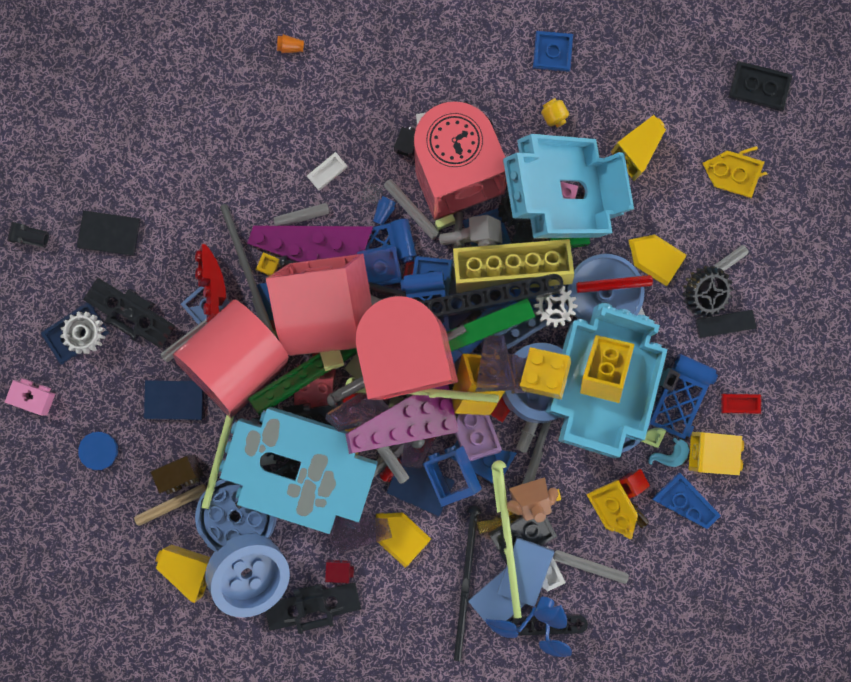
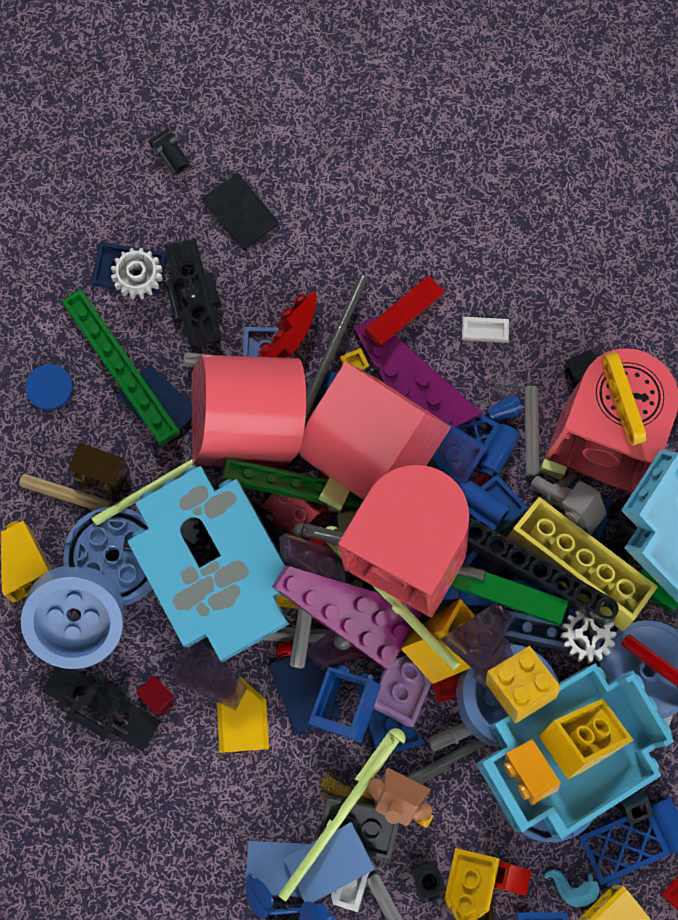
camera: 40 degrees right, 10 degrees down
bright pink brick [5,378,55,415] -> none
light grey axle [274,203,329,226] -> none
orange cone [277,34,304,53] -> none
black bar [454,505,482,661] -> none
yellowish green tile [641,428,666,448] -> none
none -> green tile [61,289,181,447]
none -> red tile [364,276,445,348]
none -> black brick [410,860,447,902]
none -> light orange brick [503,739,561,806]
none -> yellow beam [602,352,646,446]

